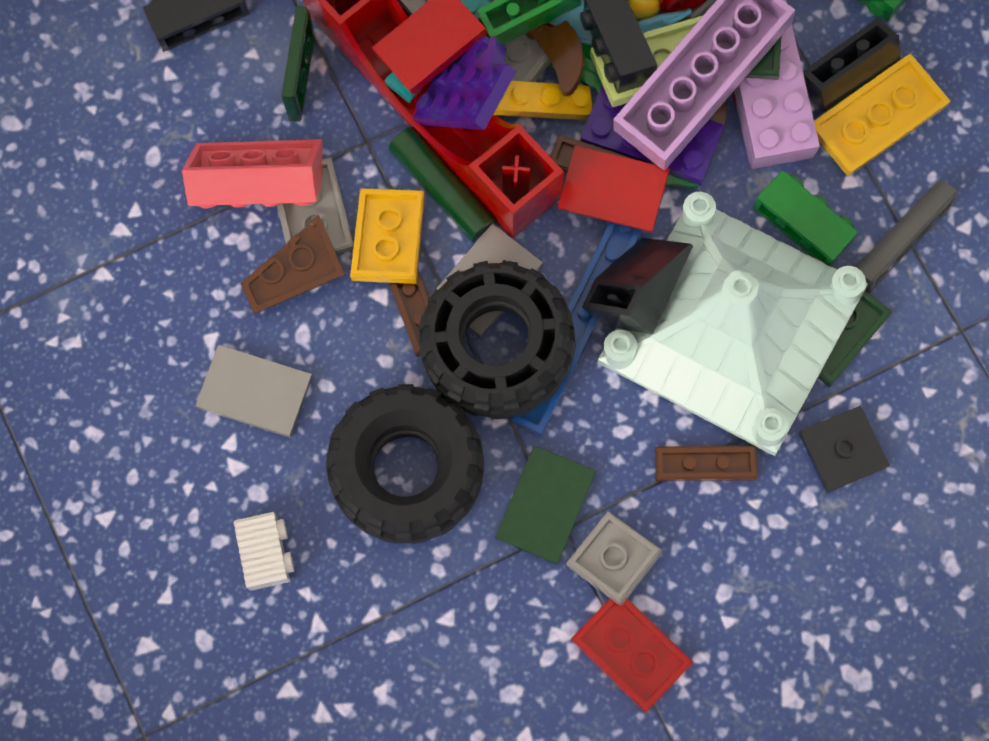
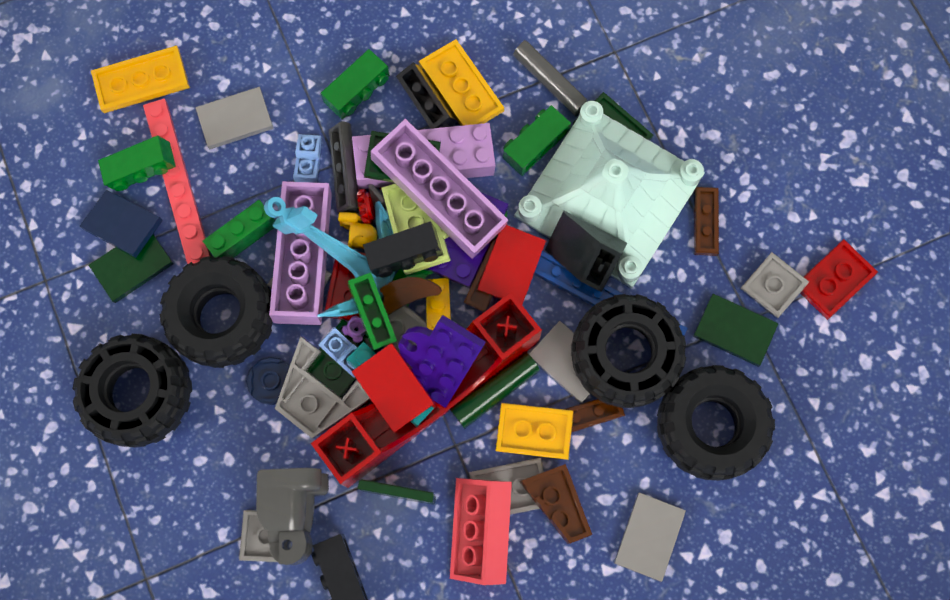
camera: 85 degrees left, 0 degrees up
white brick [234,512,294,591] -> none
black plate [798,405,890,493] -> none

